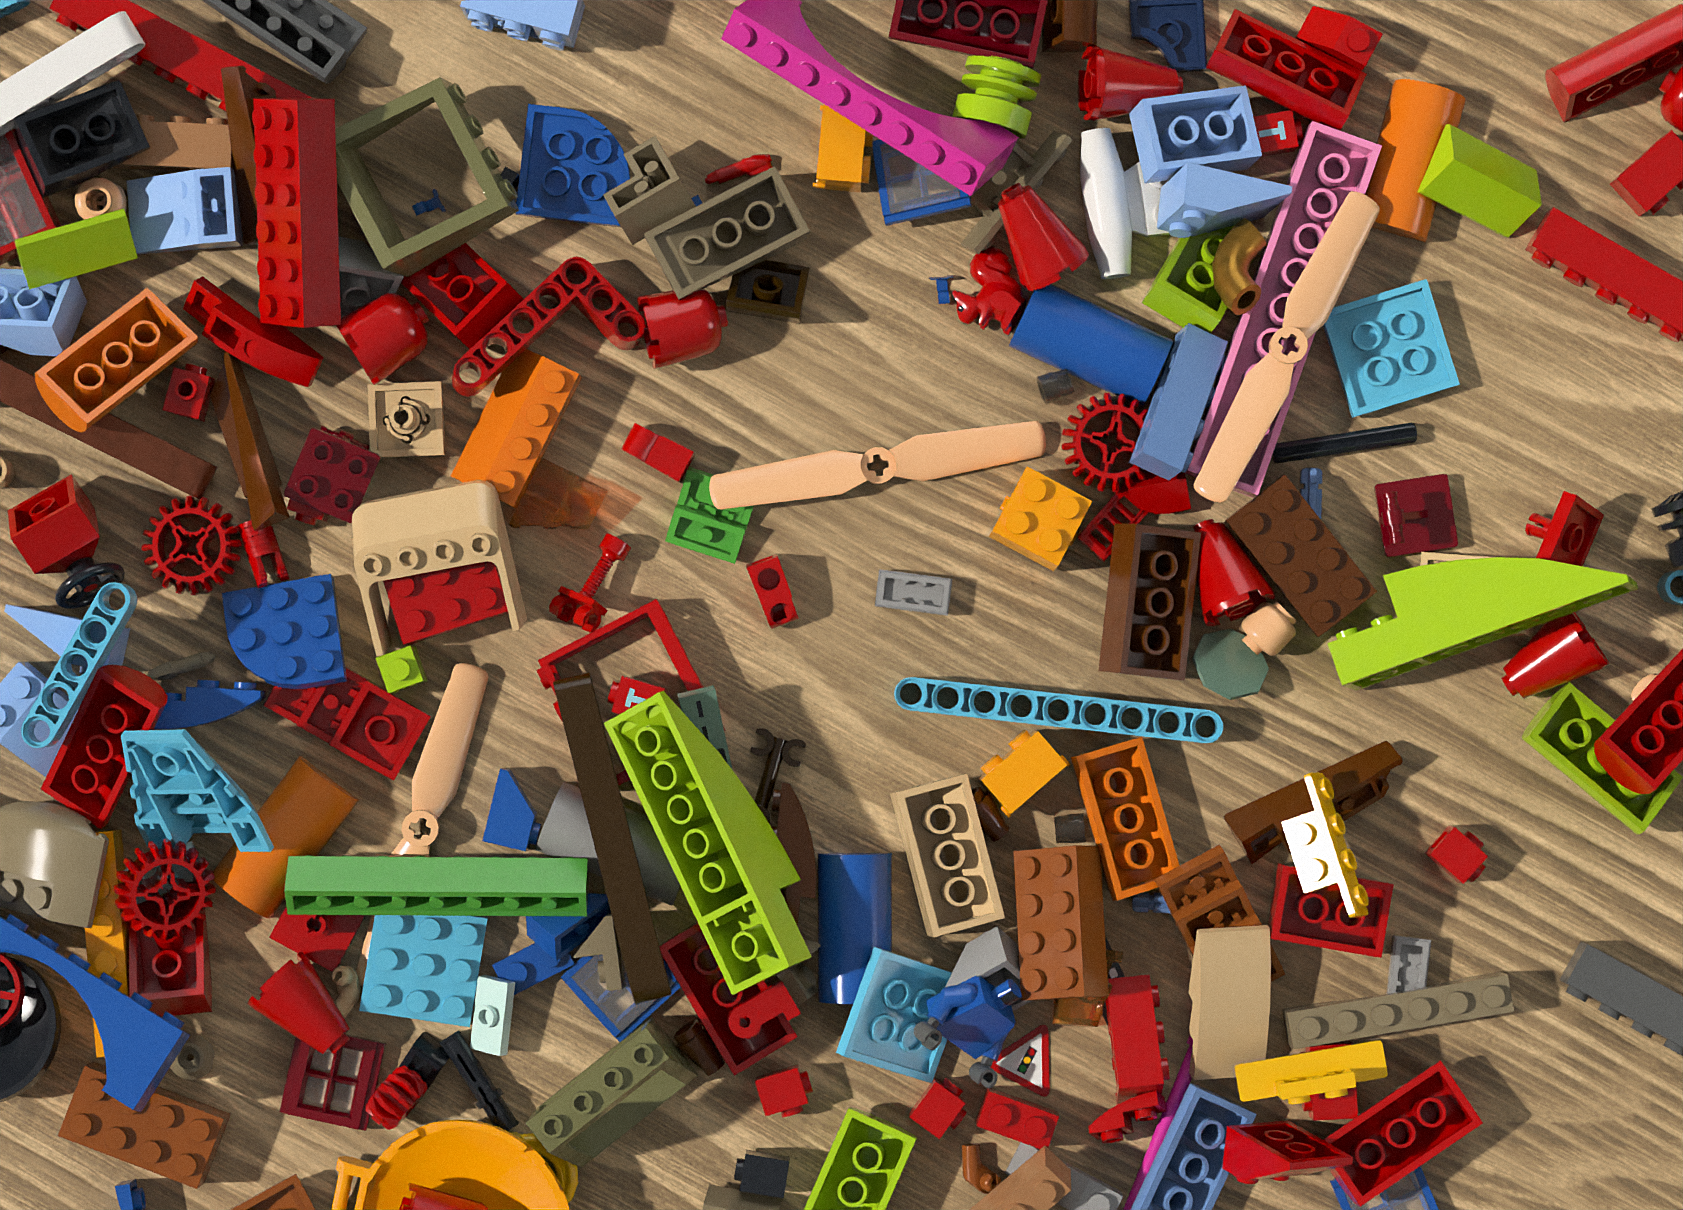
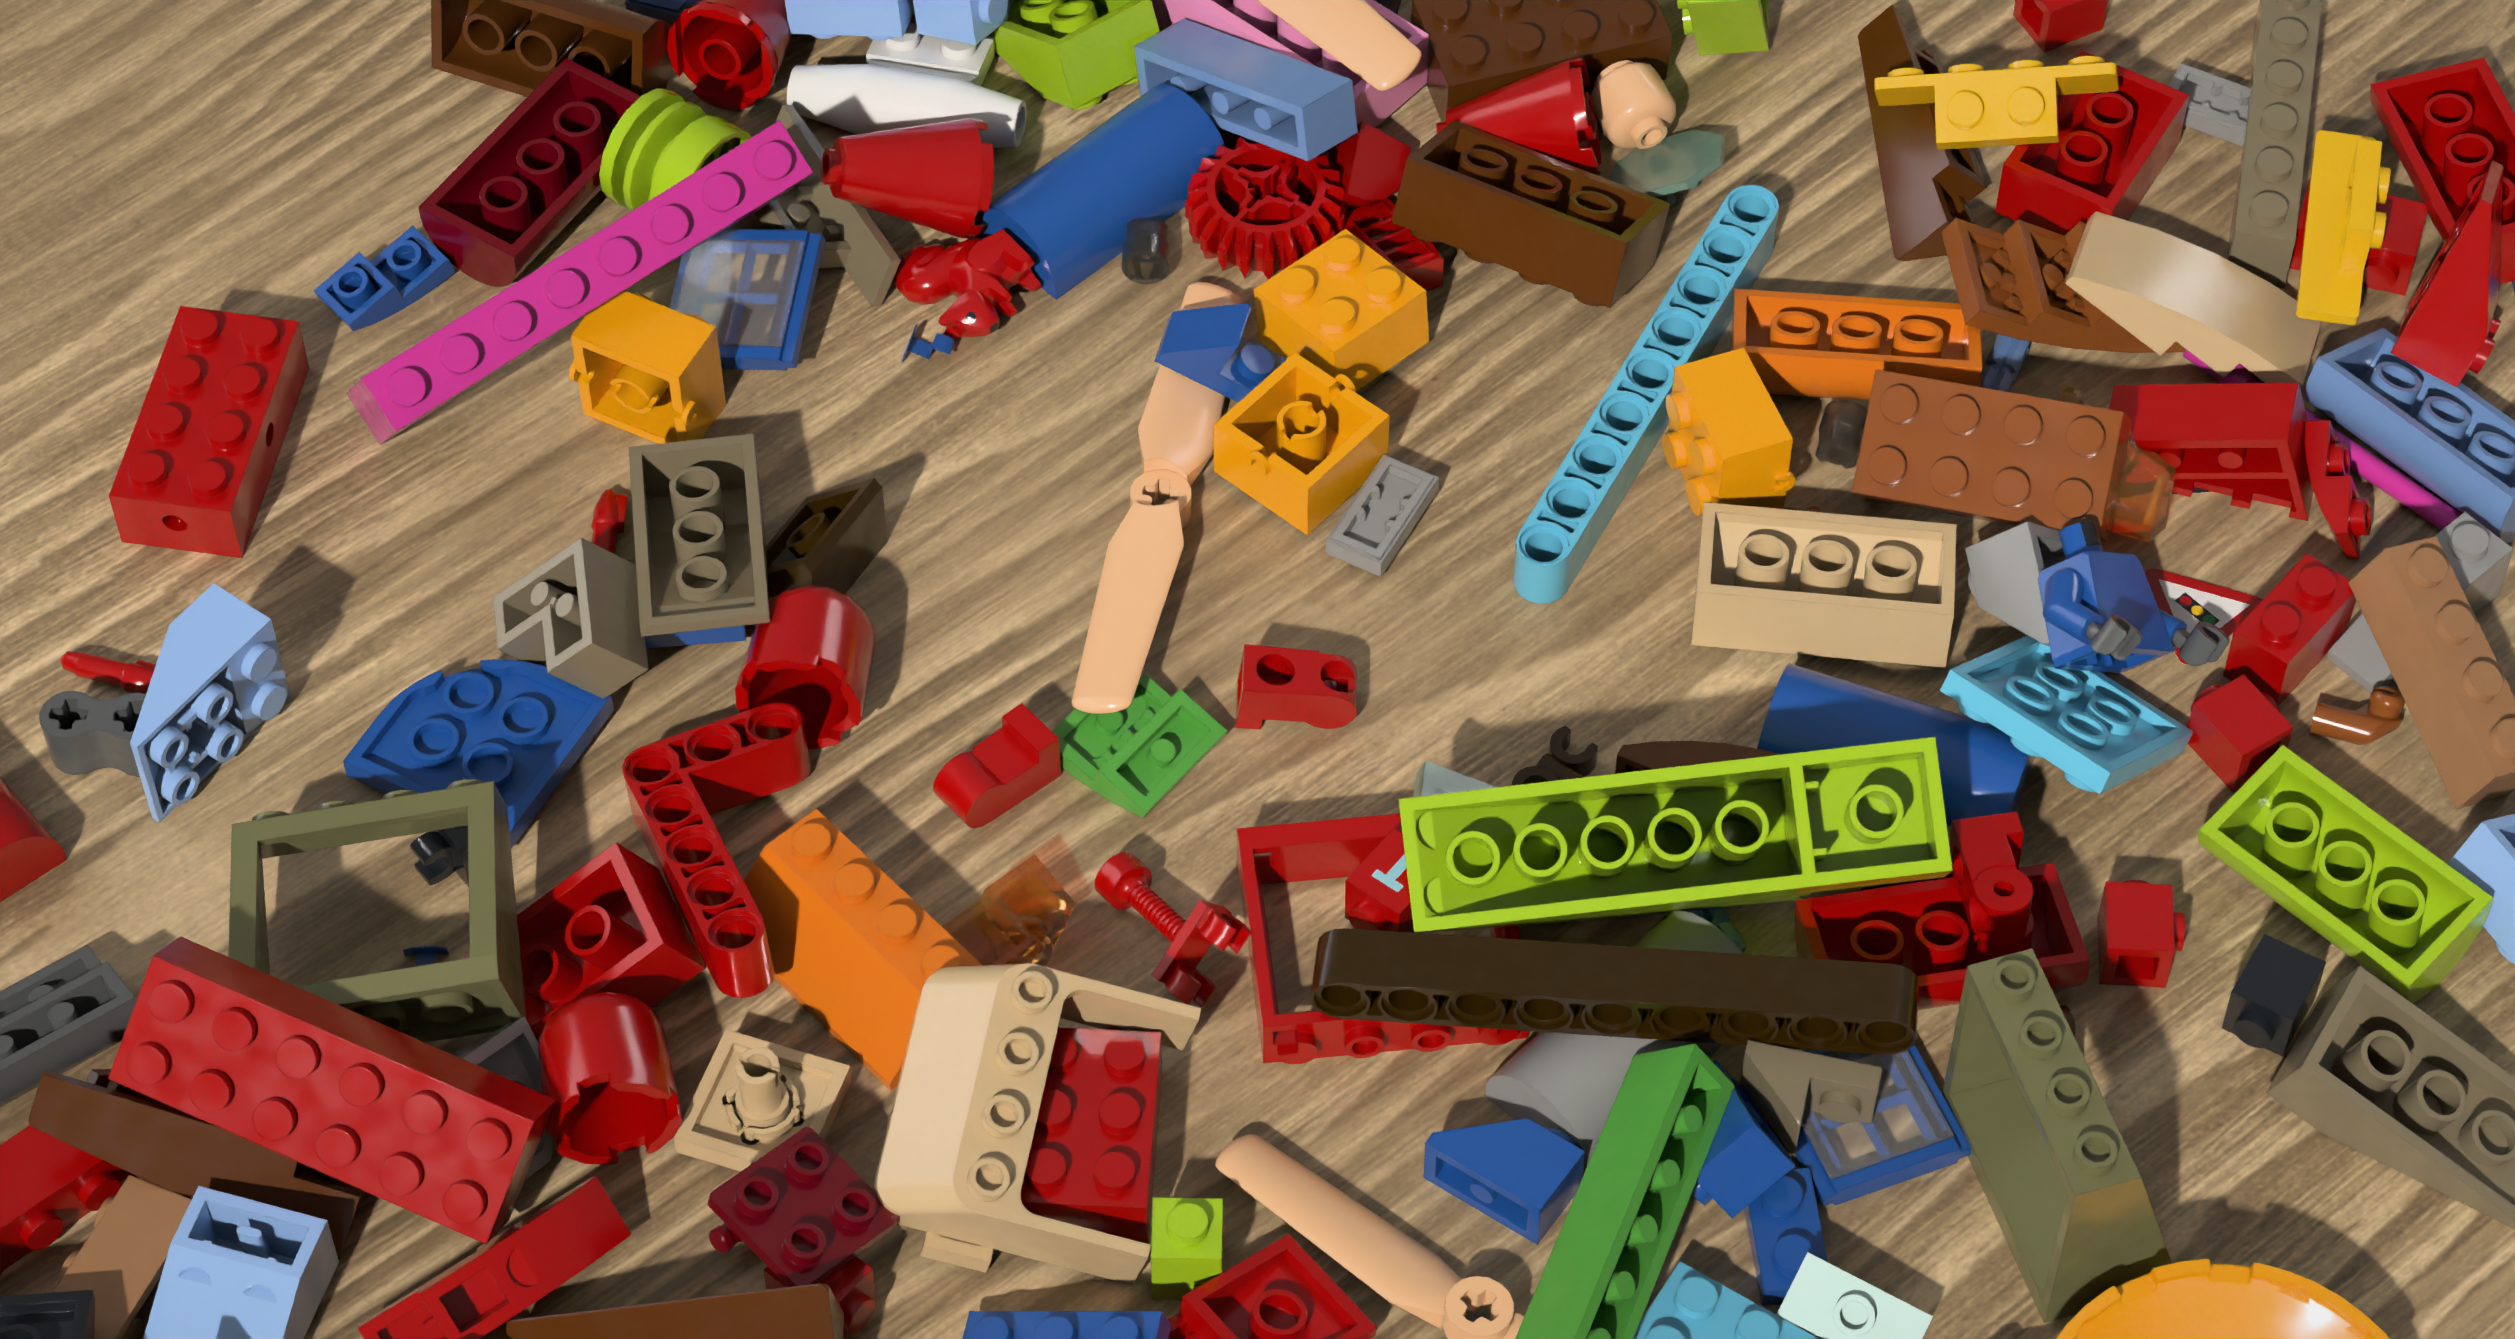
camera: 70 degrees left, 35 degrees down
none -> blue slope [1154,303,1286,402]
none -> light orange brick [1213,352,1390,536]

